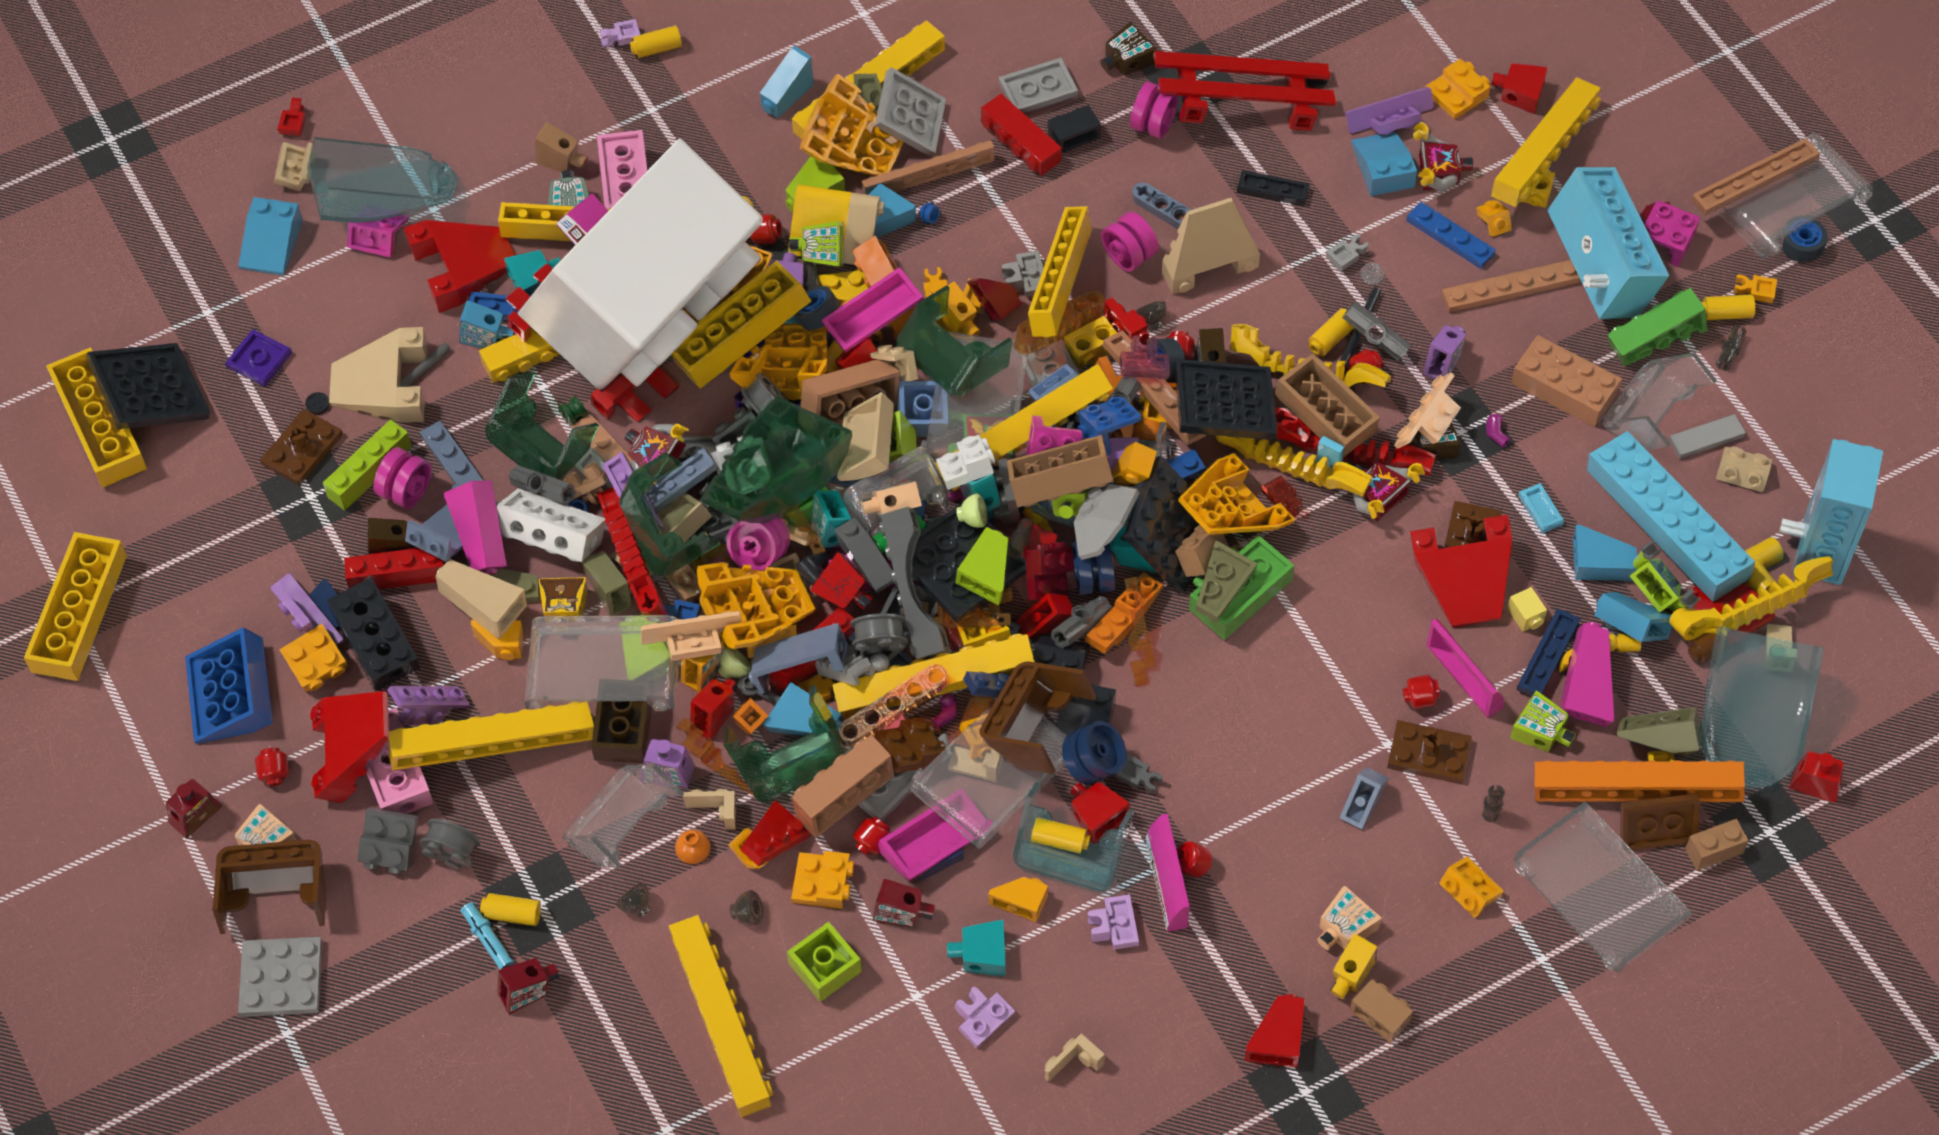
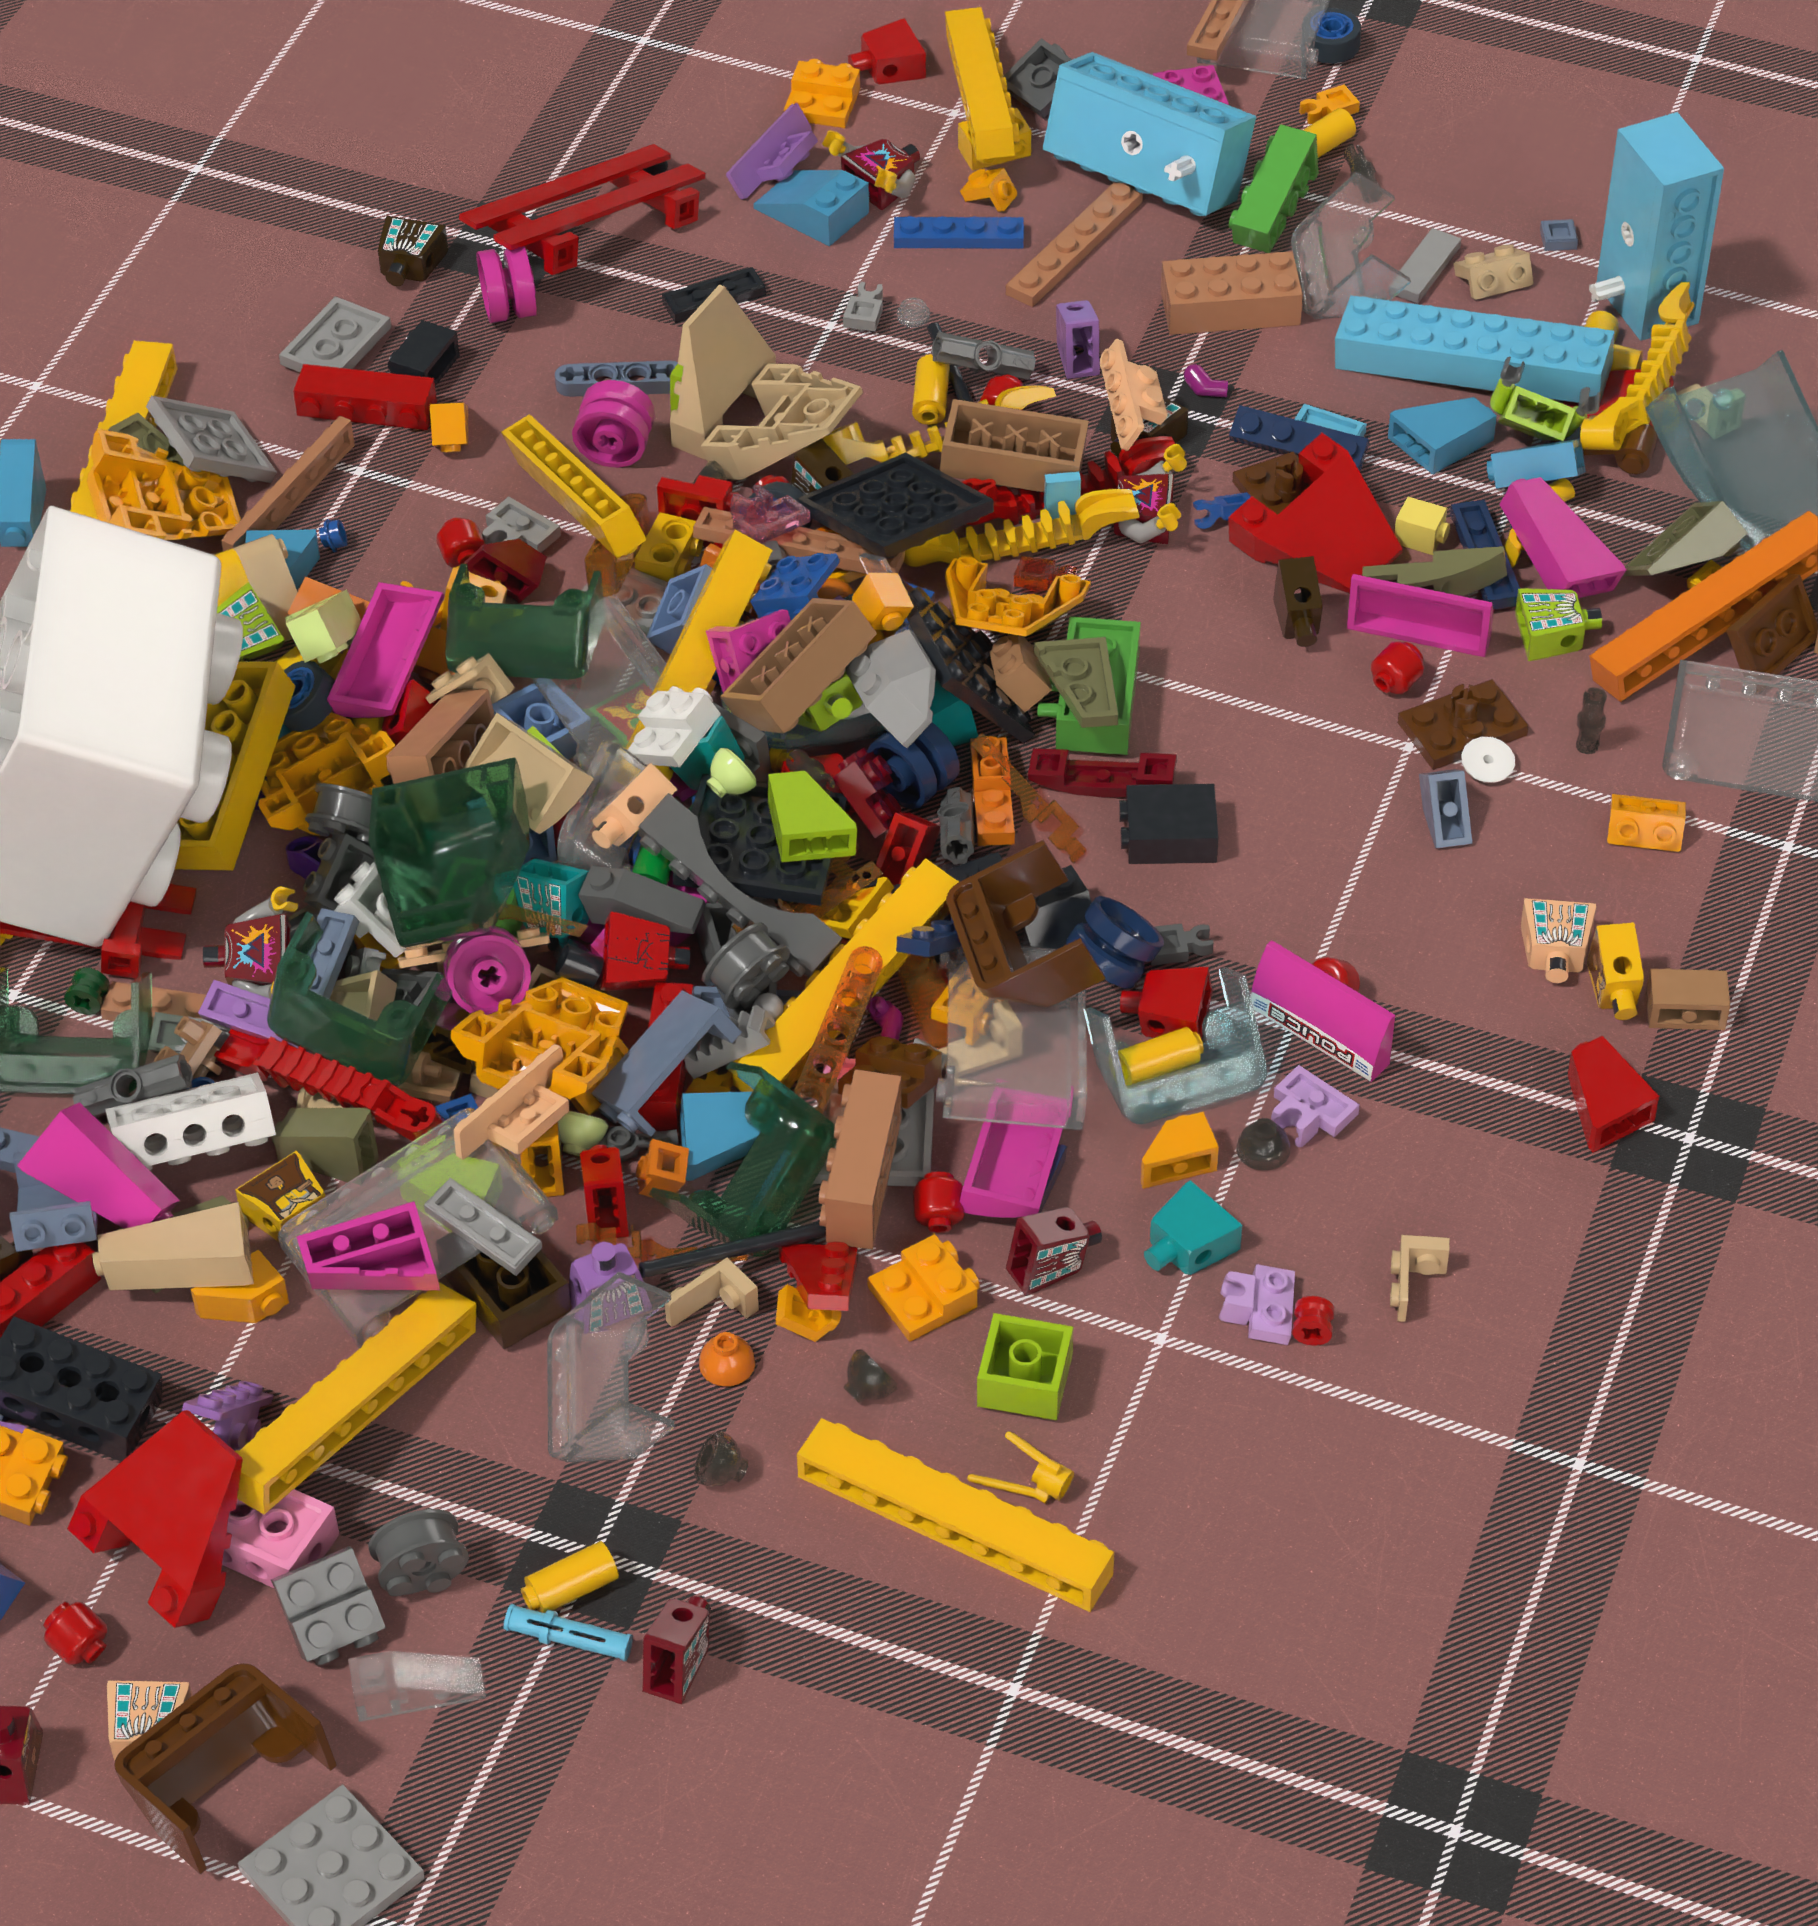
camera: 40 degrees left, 10 degrees down
none -> yellowish green wedge [285,589,362,664]
none -> dark pink wedge [296,1201,440,1290]
none -> clear slope [348,1651,486,1722]
none -> light grey tile [424,1178,542,1276]
none -> light orange slope [430,403,468,453]
none -> red head [436,517,485,568]
none -> black piece [639,1222,826,1278]
none -> tan wedge [701,364,863,480]
none -> yellow plant [967,1431,1075,1504]
none -> dark grey plate [1003,38,1072,118]
none -> dark red slope [1028,748,1177,798]
none -> black brick [1119,784,1219,864]
none -> blue plate [1193,492,1251,529]
none -> dark blue plate [1229,405,1370,471]
none -> clear smoke brick [1236,1118,1291,1171]
none -> dark brown torso [1273,556,1323,647]
none -> red wheel [1292,1296,1335,1346]
none -> olive slope [1362,546,1507,596]
none -> white piece [1461,737,1515,783]
none -> sand blue tile [1540,219,1578,251]

